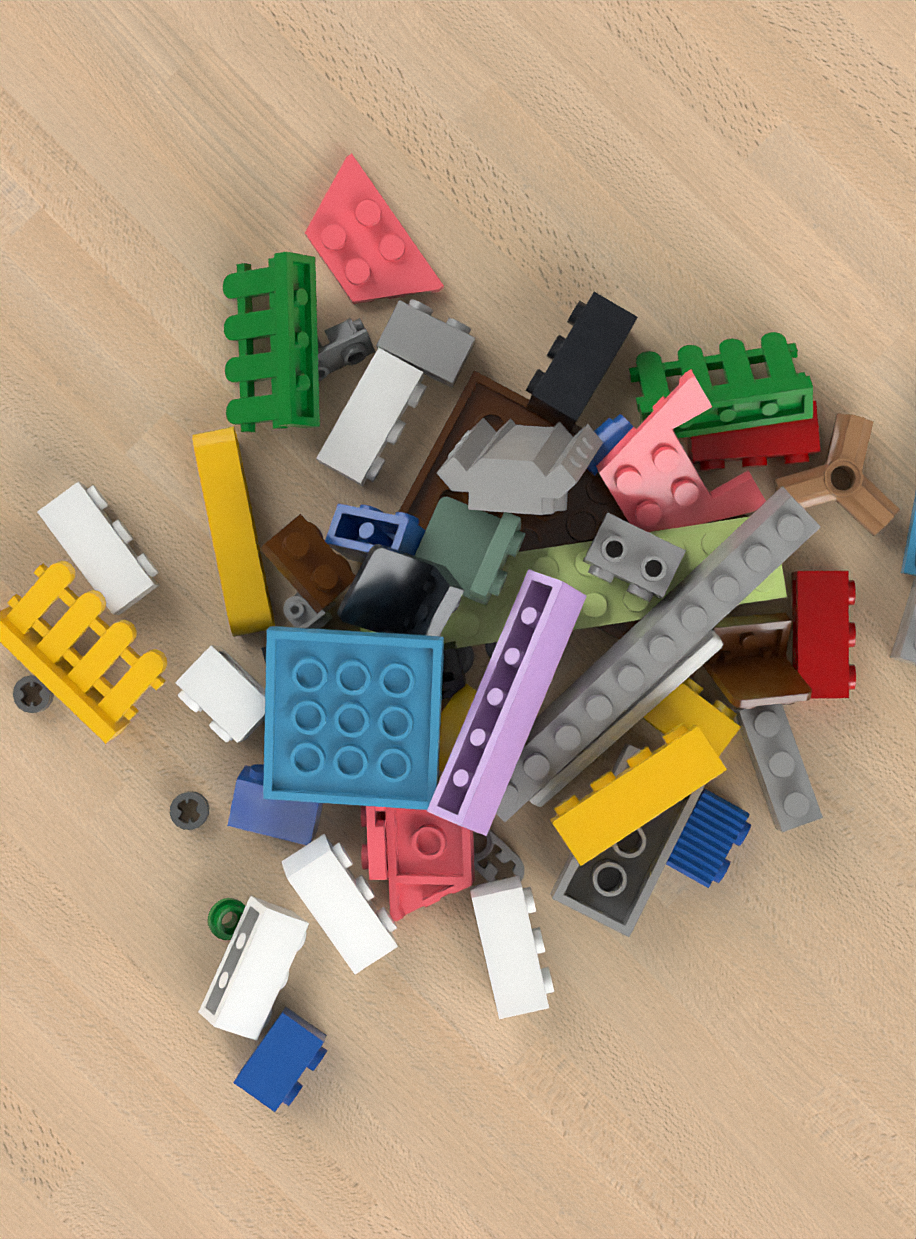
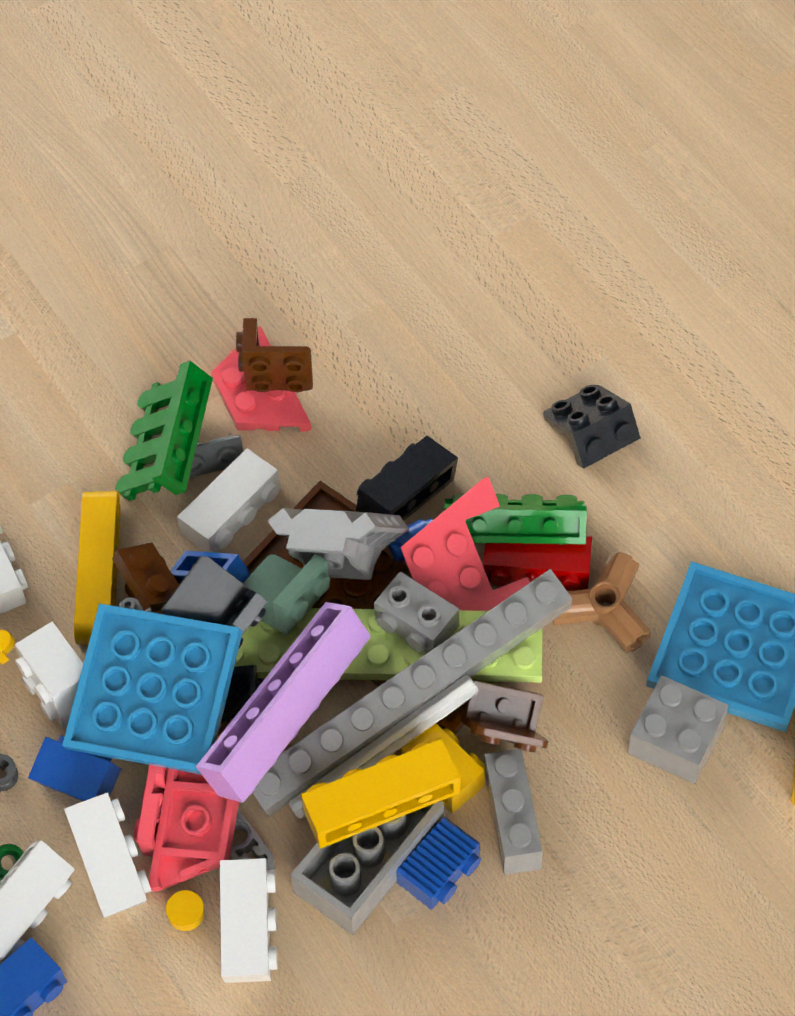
camera: 10 degrees right, 30 degrees down
light grey brick [376,299,475,388] -> none
red brick [791,571,856,699] -> none
none -> yellow tile [166,890,205,931]
none -> reddish brown bracket [236,318,313,392]
none -> black bracket [543,385,641,469]

